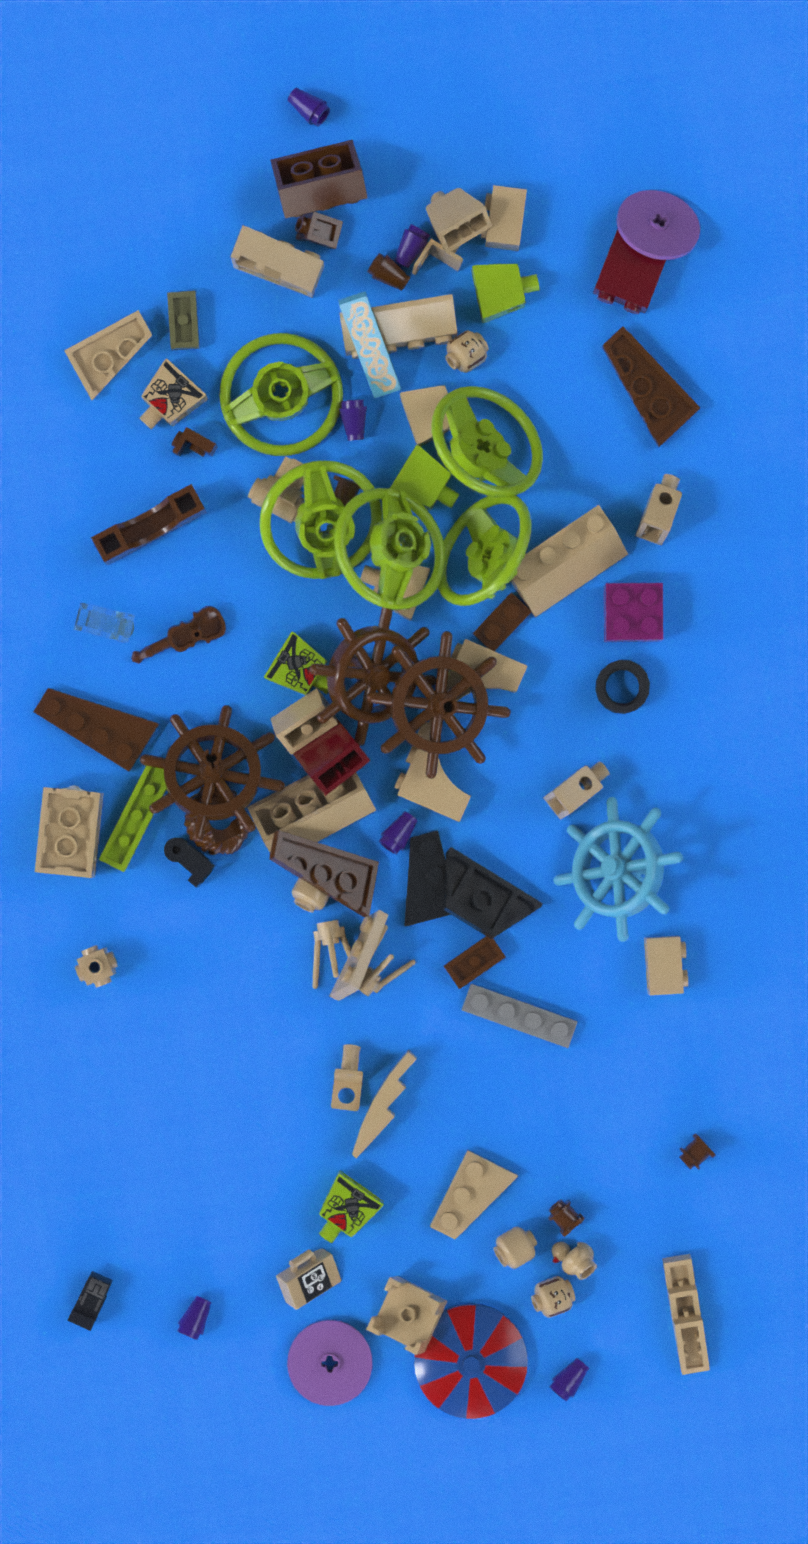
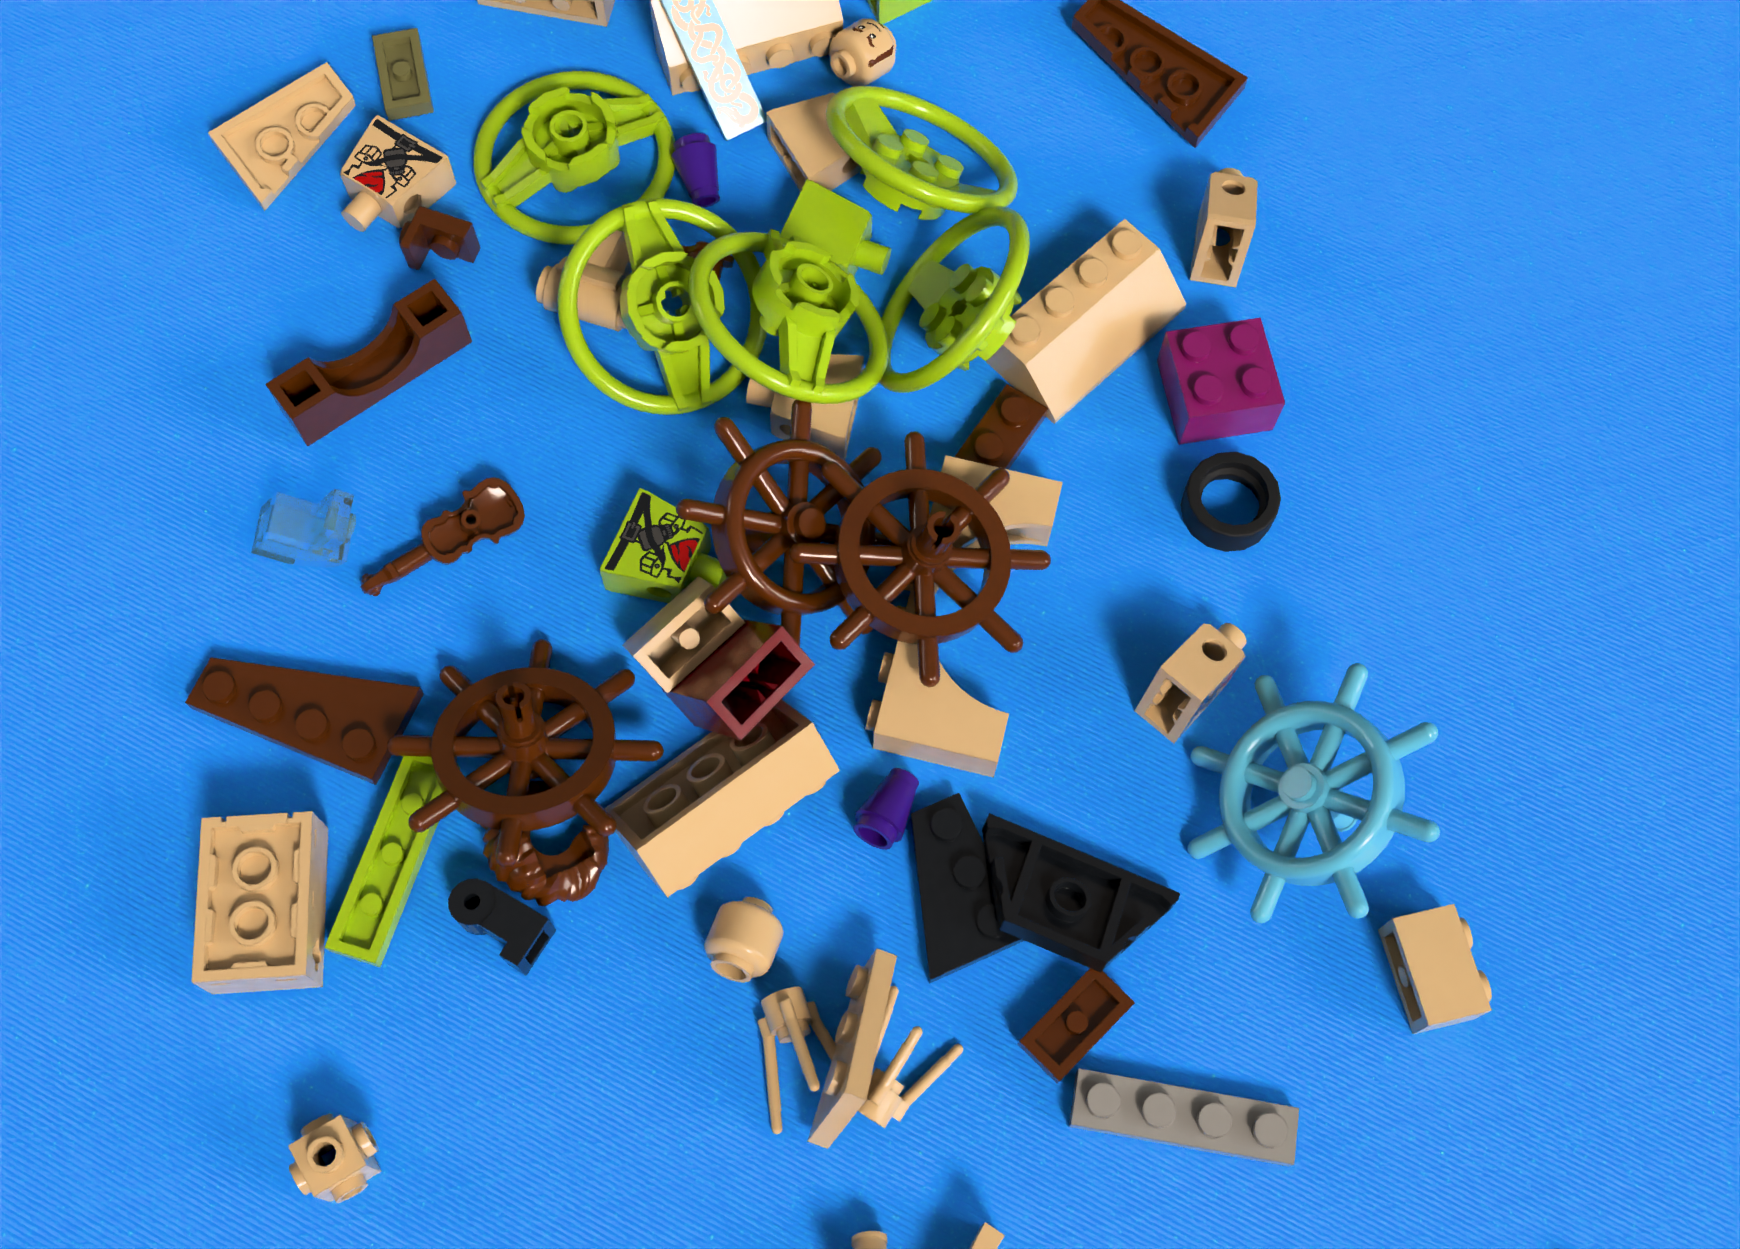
camera: 10 degrees left, 20 degrees down
wing [269,830,379,917] -> none

